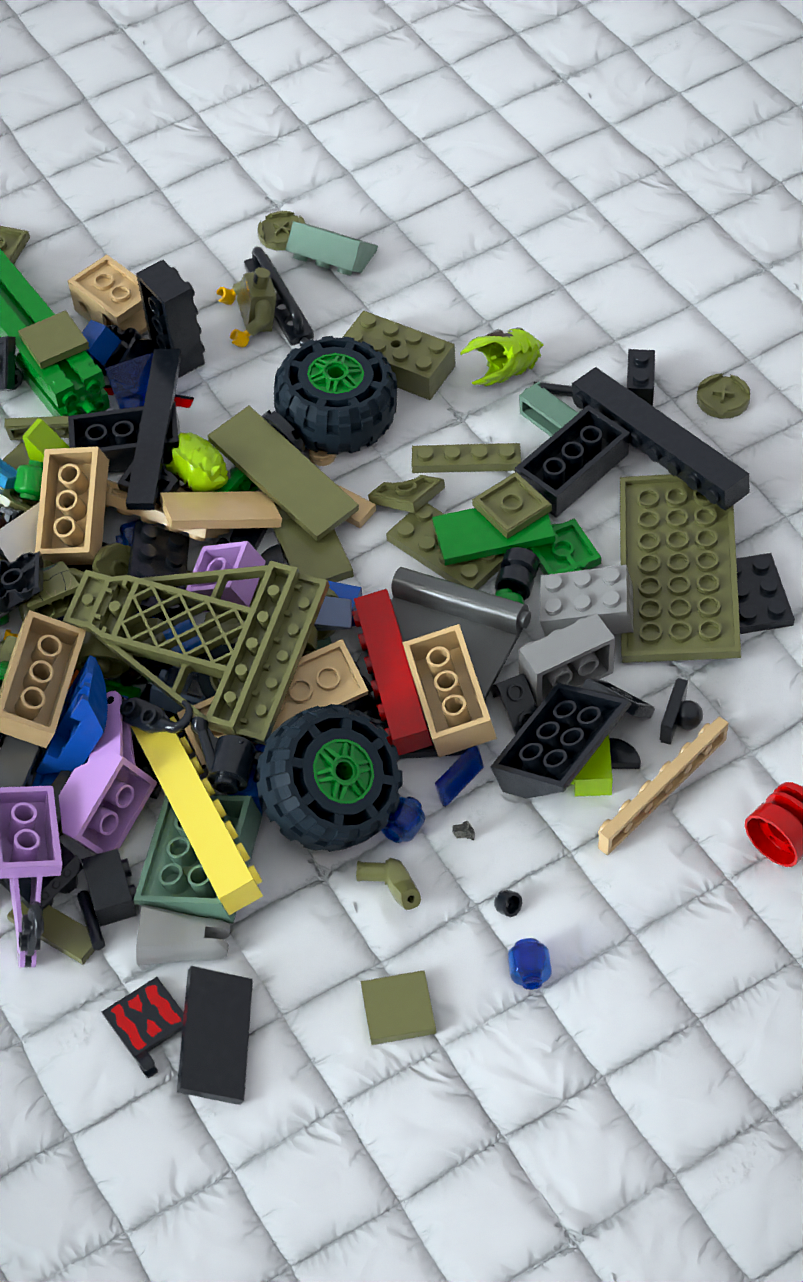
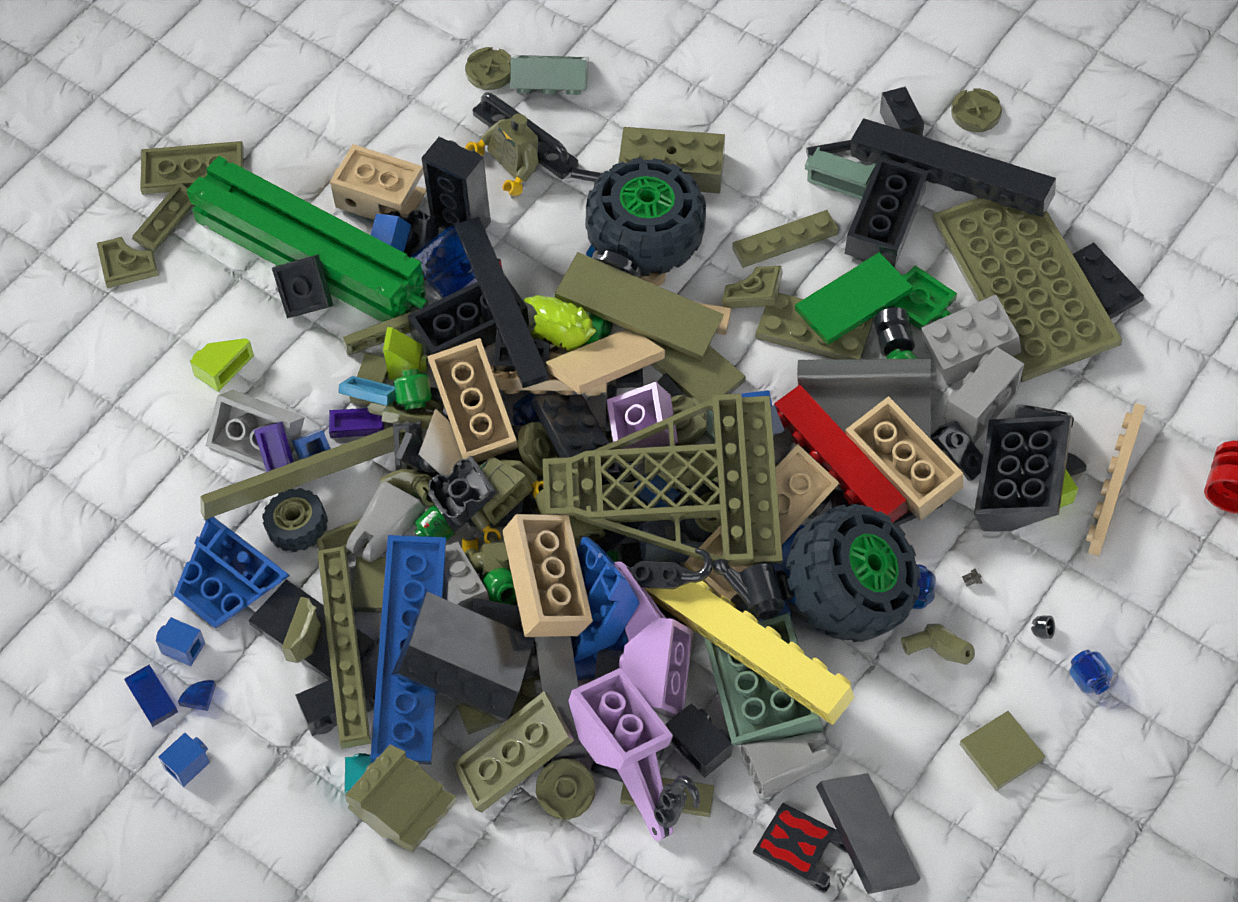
camera: 25 degrees left, 5 degrees up
olive tile [18,310,89,369] -> none
black piece [77,890,105,950] -> none
clear blue tile [434,746,484,807] -> none
lime head [460,327,543,386] -> none
olive tile [472,472,552,539] -> none
black tile [659,678,703,745] -> none

